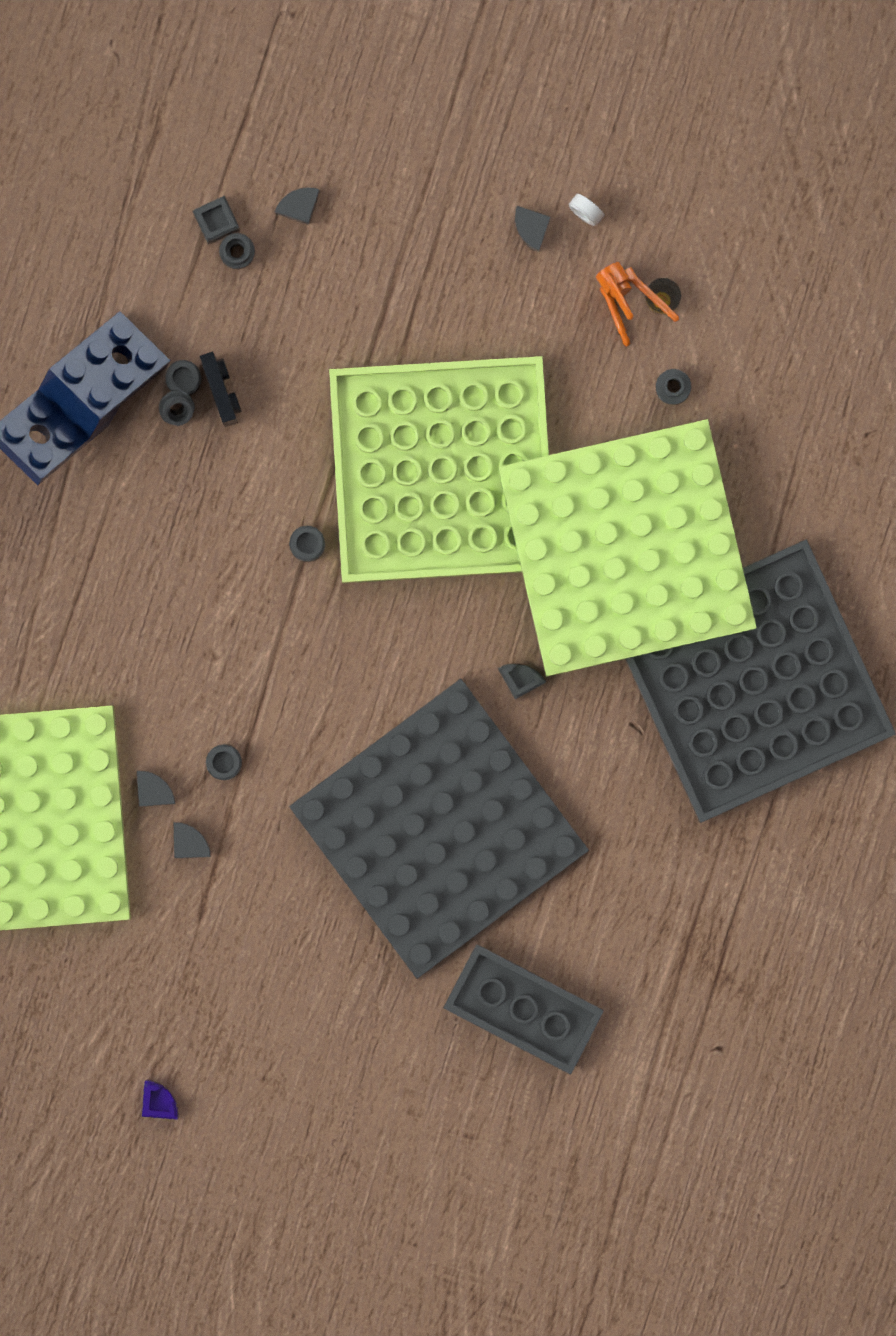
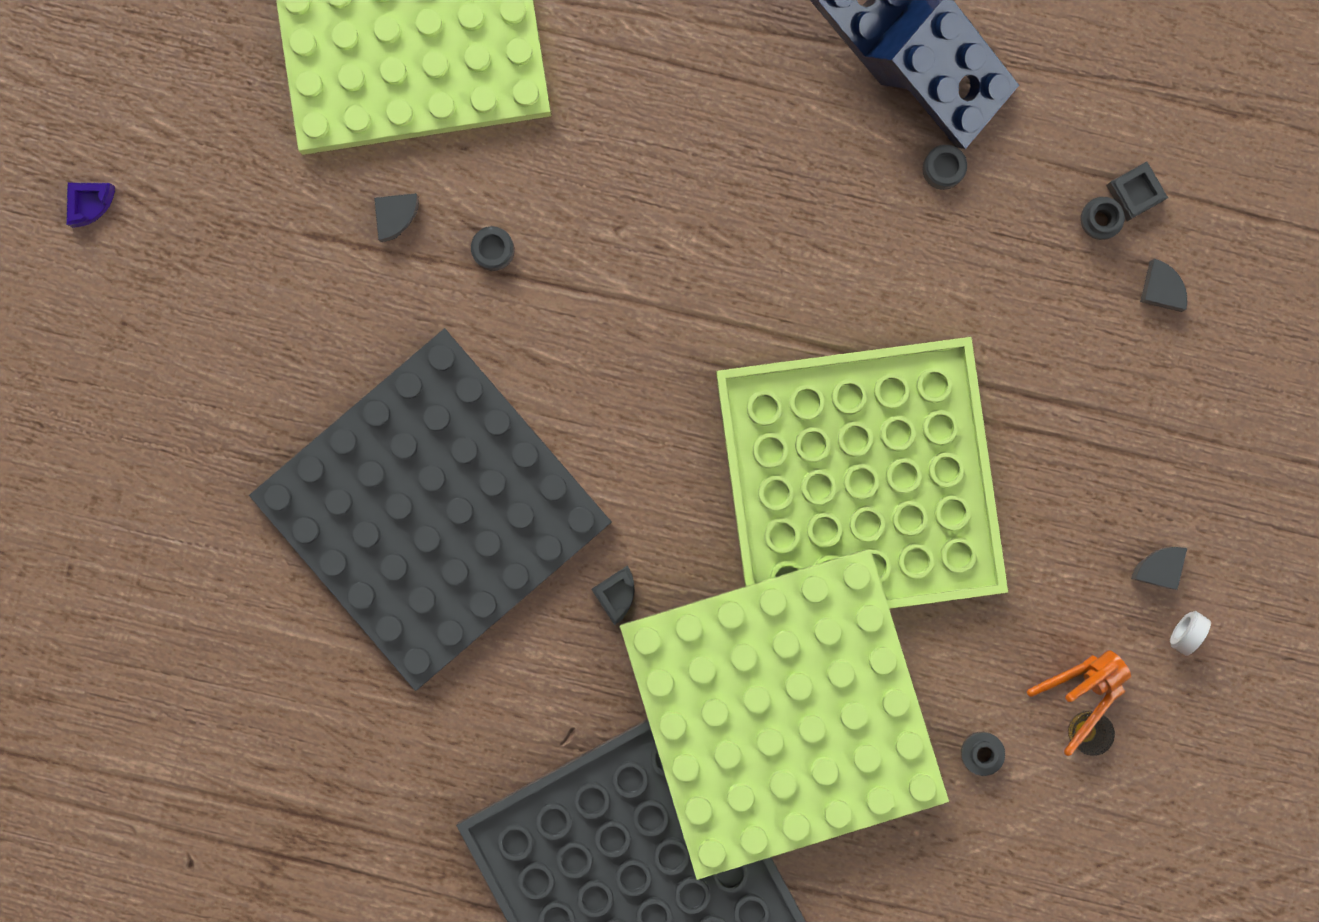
camera: 85 degrees right, 0 degrees up
dark grey tile [137,771,176,807] -> none
dark grey plate [159,391,195,426] -> none
black plate [200,351,242,427] -> none
dark grey tile [289,526,325,562] -> none
dark grey plate [443,944,604,1075] -> none

